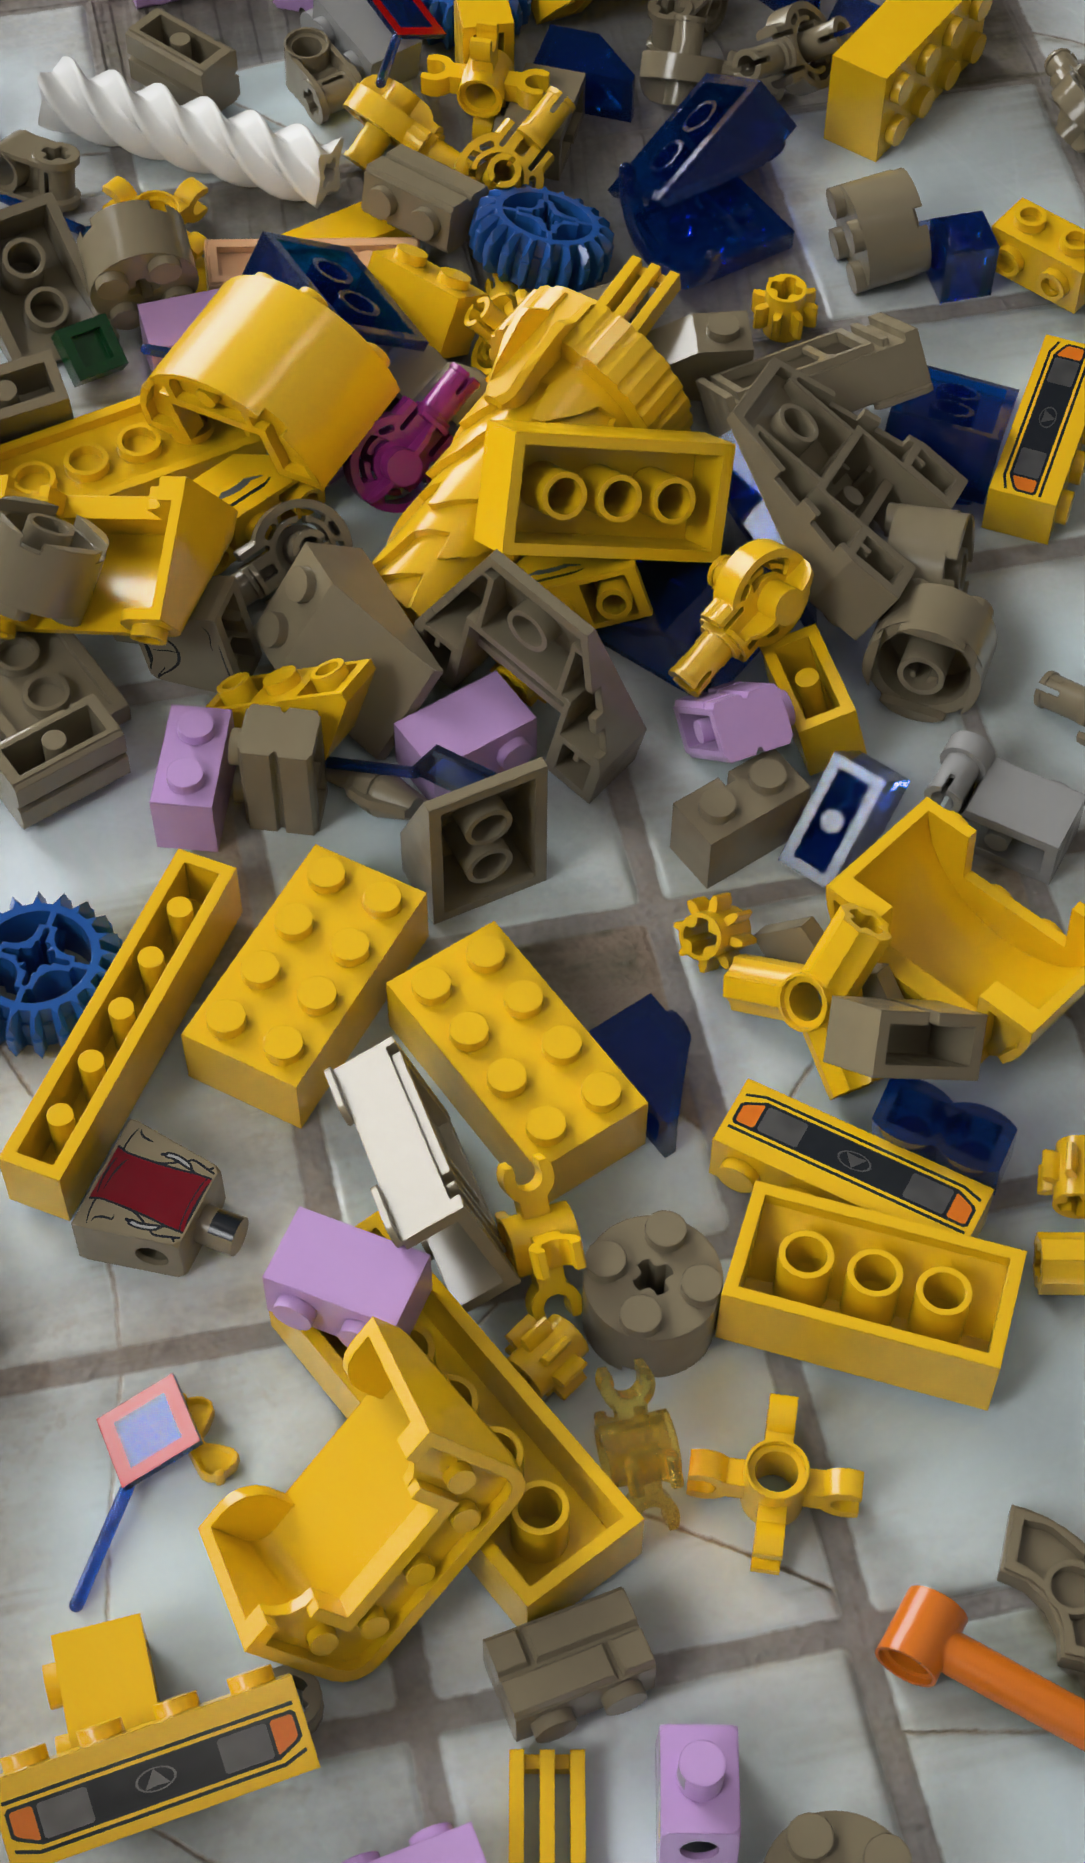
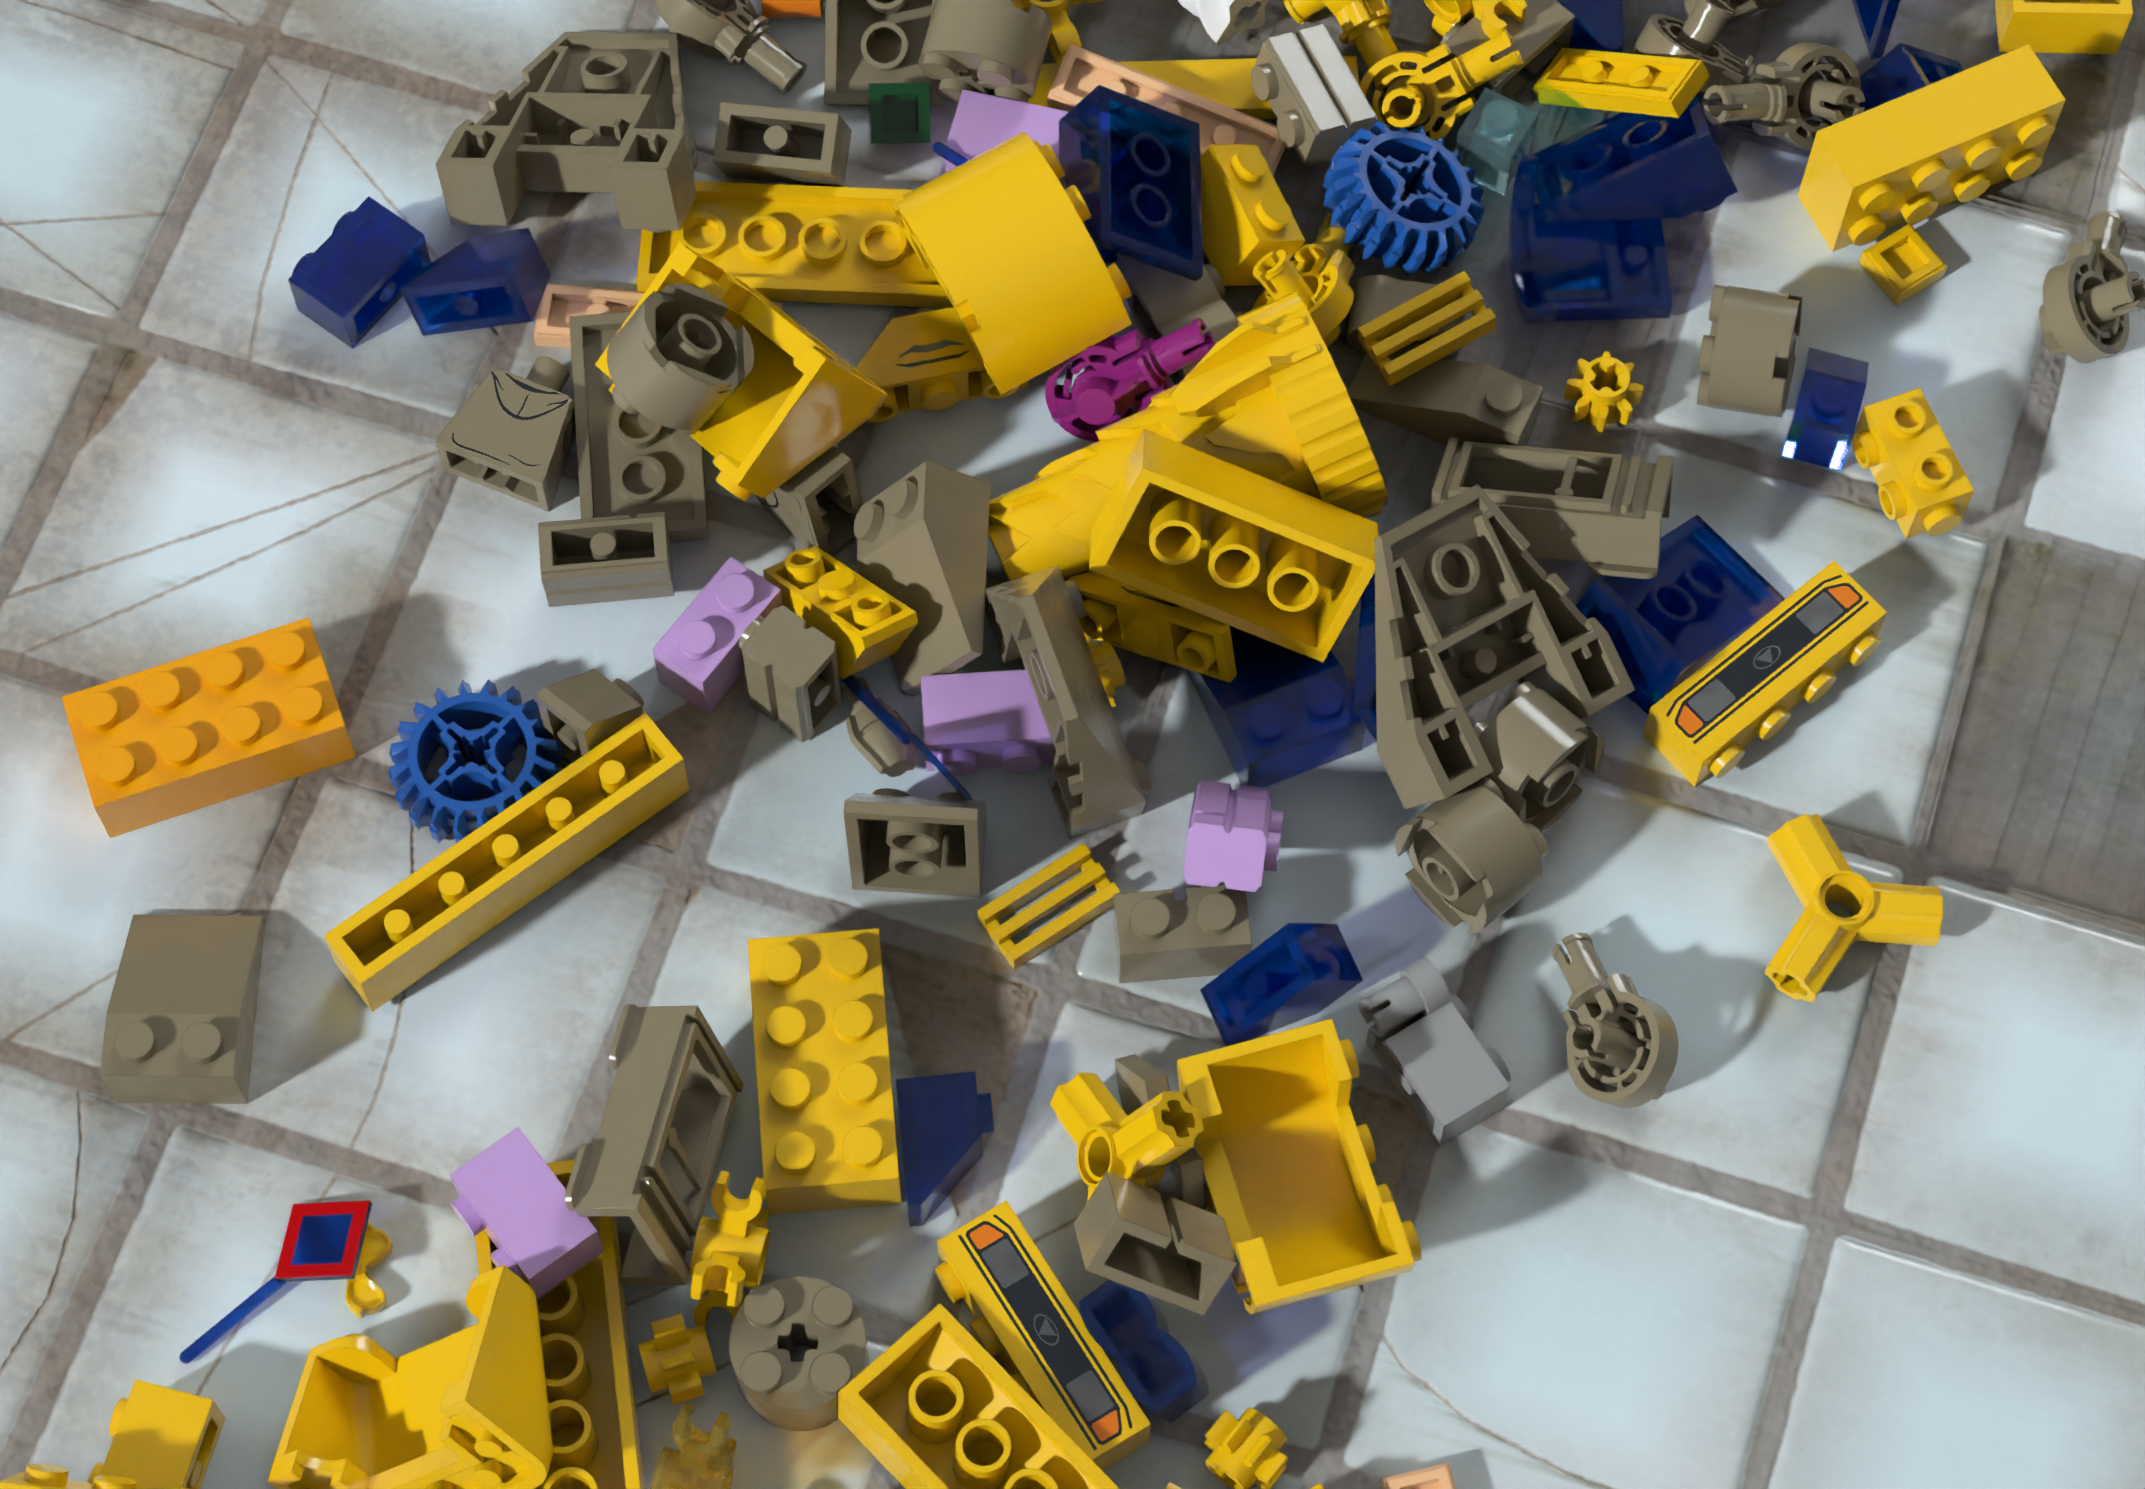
camera: 30 degrees right, 10 degrees up
torso [71,1119,249,1277] -> none
yellow brick [181,844,429,1129] -> none
dark tan pin [230,499,353,607] -> none
yellow pin [668,538,814,697] -> none
yellow gear [673,892,757,973] -> none
yellow brick [759,623,867,776] -> none
none -> dark tan slope [536,669,644,765]
none -> yellow tile [977,843,1121,970]
none -> clear light blue brick [1455,87,1539,196]
none -> yellow tile [1532,47,1710,118]
none -> yellow tile [1859,223,1947,306]

